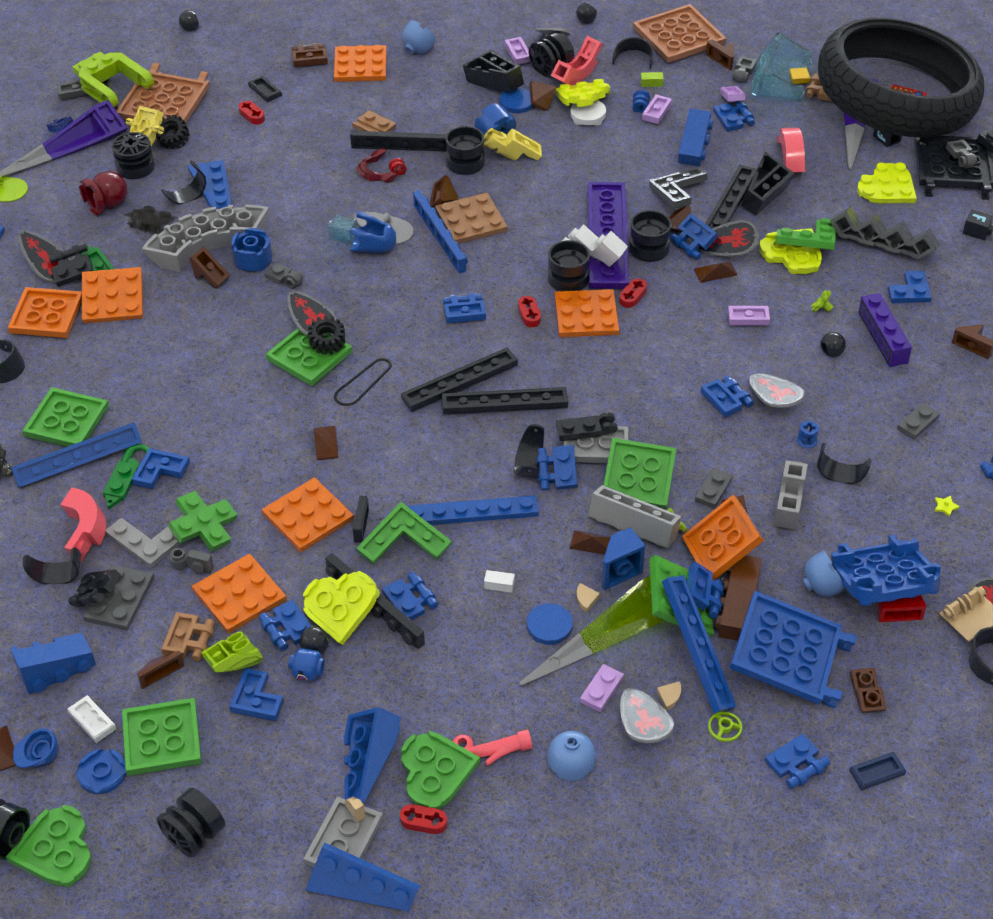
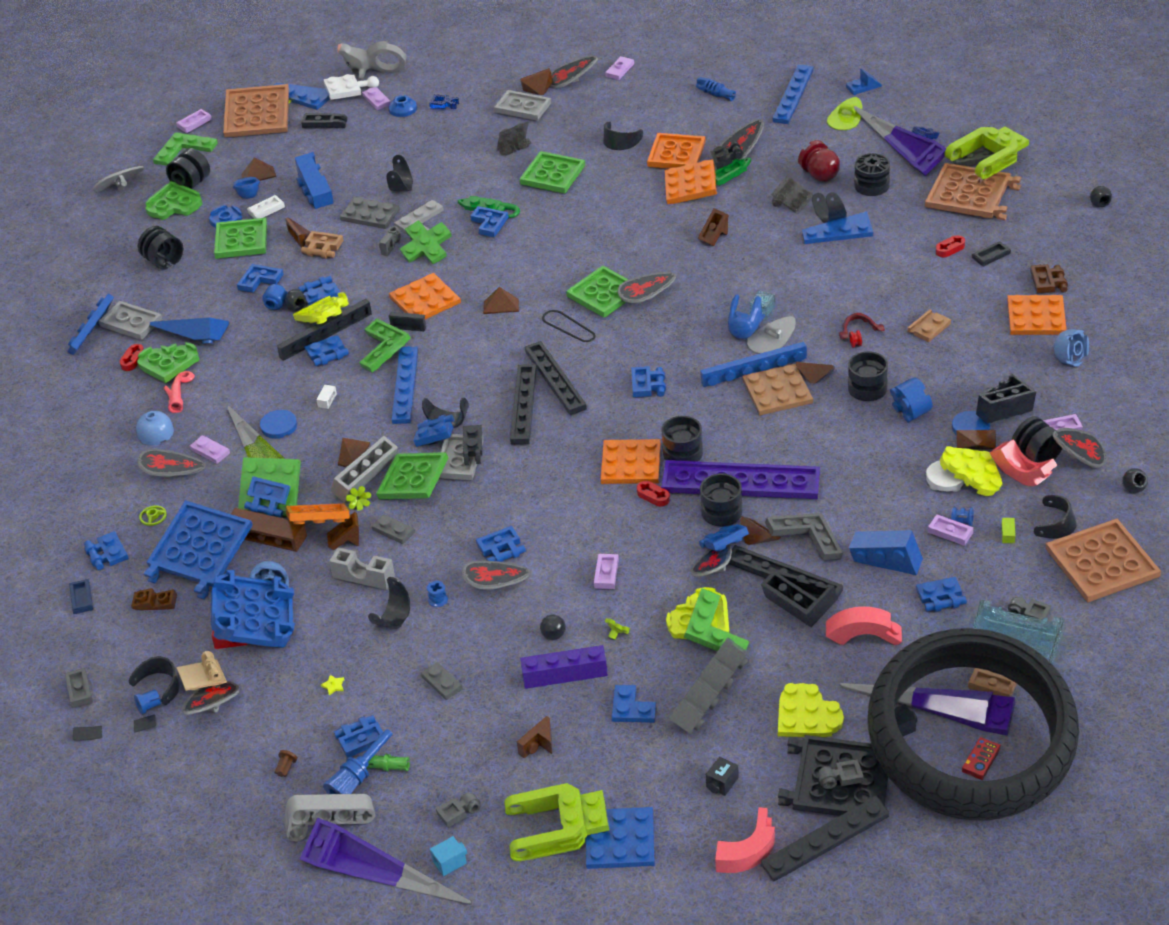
camera: 100 degrees right, 5 degrees down
blue plate [11,422,142,487] -> none
coral arch [60,488,106,562] -> none
black plate [68,569,121,607] -> none
light yellow plate [126,106,164,147] -> none
light grey brick [142,204,269,272] -> none
black tyre [156,115,190,149] -> none
orange plate [192,553,287,634] -> none
lime slope [201,632,264,672] -> none
blue brick [231,228,272,271] -> none
dark grey plate [265,263,303,289] -> none
black tyre [308,316,345,355] -> none
tan tile [344,796,365,823] -> none
black plate [350,131,446,152] -> none
light yellow plate [484,128,542,160] -> none
red beam [518,296,541,327] -> none
white arch [562,224,628,267] -> none
tan tile [577,583,600,613] -> none
blue slope [602,527,645,590] -> none
tan tile [657,681,681,711] -> none
blue plate [662,575,737,713] -> none
reddish brown slope [694,261,737,283] -> none
reddish brown slope [706,39,734,70] -> none
lavender plate [720,86,745,102] -> none

